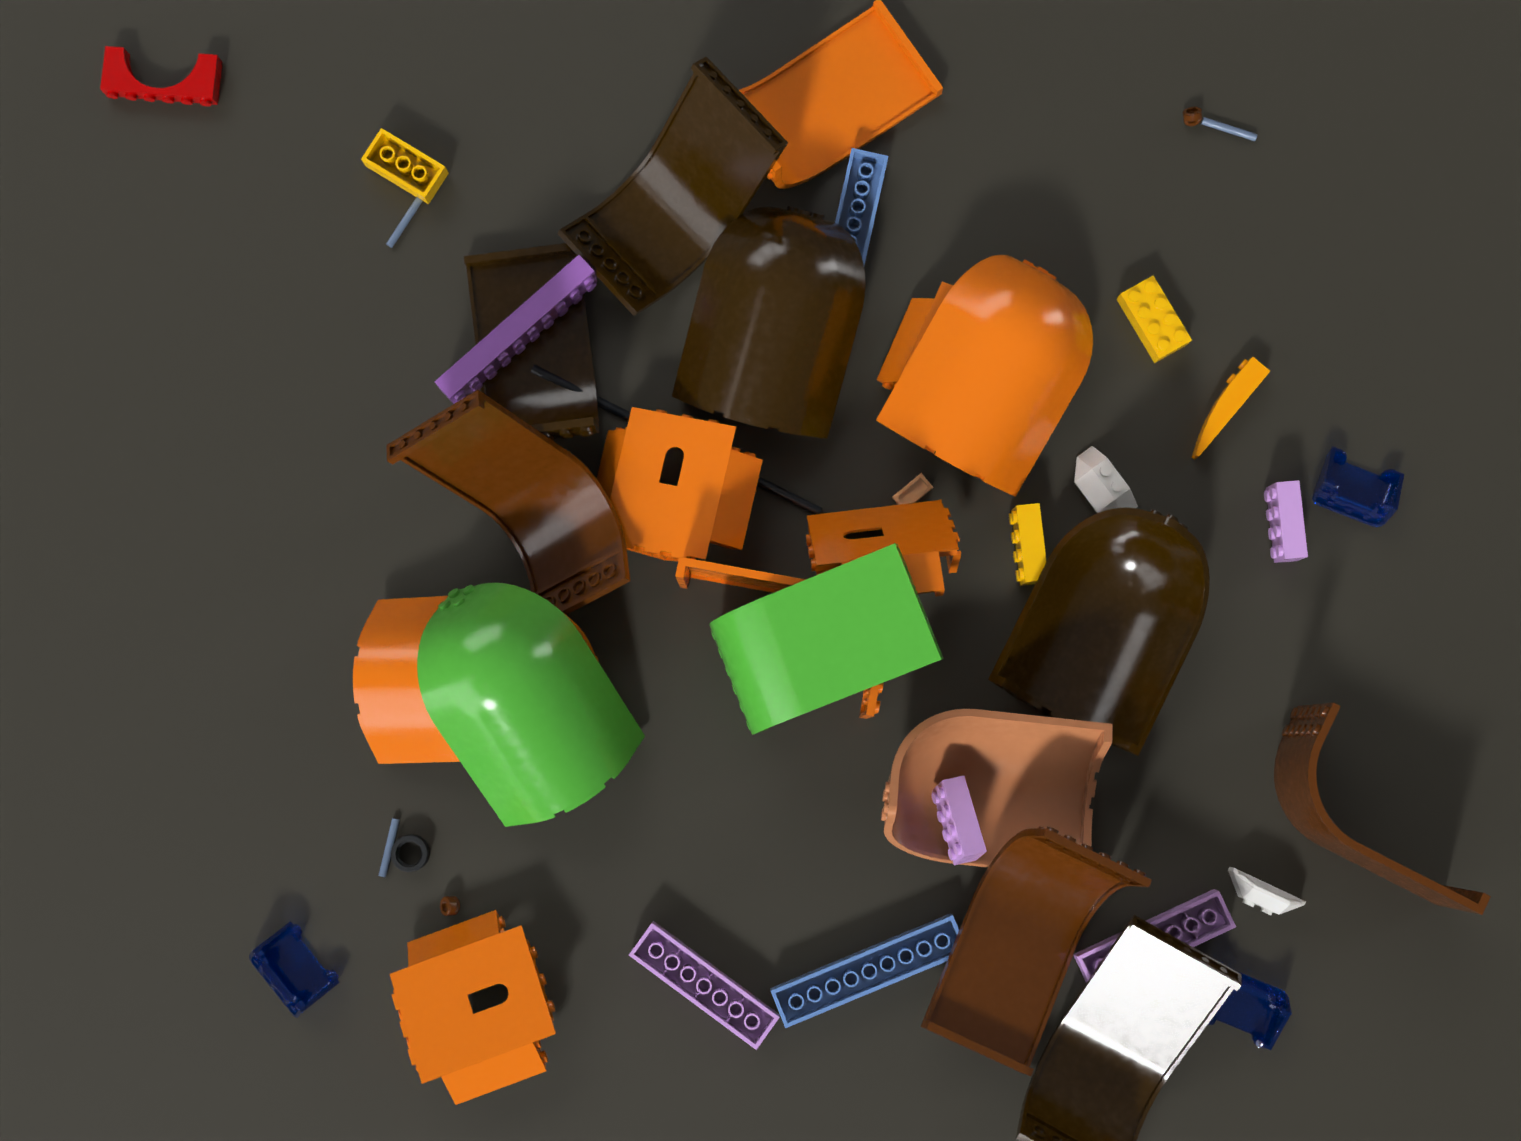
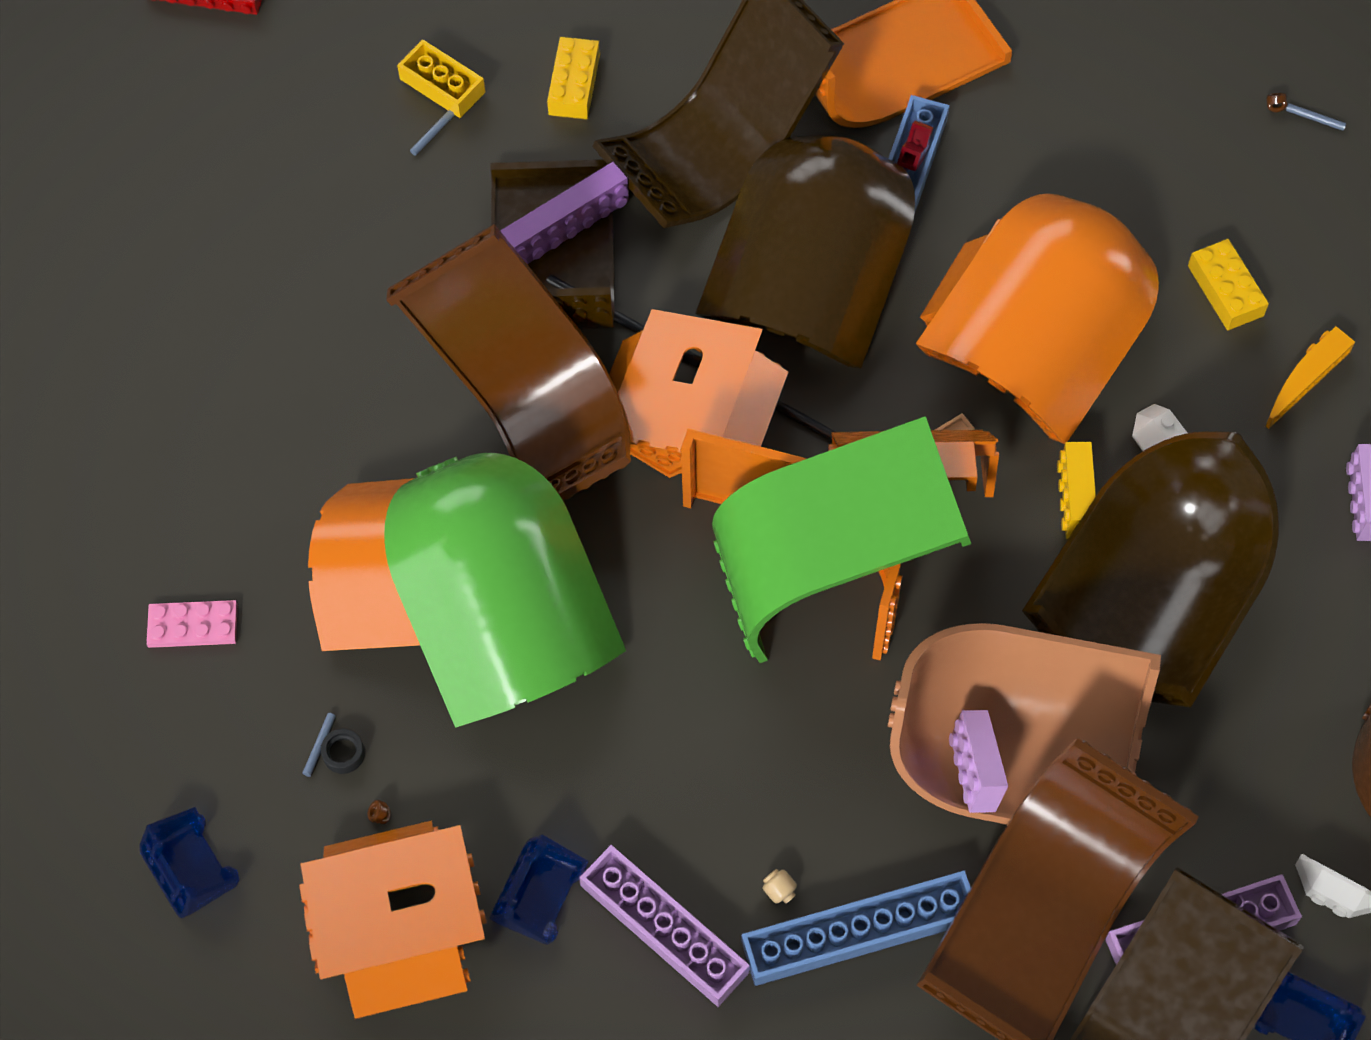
camera: 10 degrees right, 20 degrees down
none -> bright pink plate [147,600,238,648]
none -> clear blue windscreen [490,834,589,944]
none -> yellow brick [547,37,600,119]
none -> tan head [763,869,797,904]
none -> dark red brick [897,121,934,171]

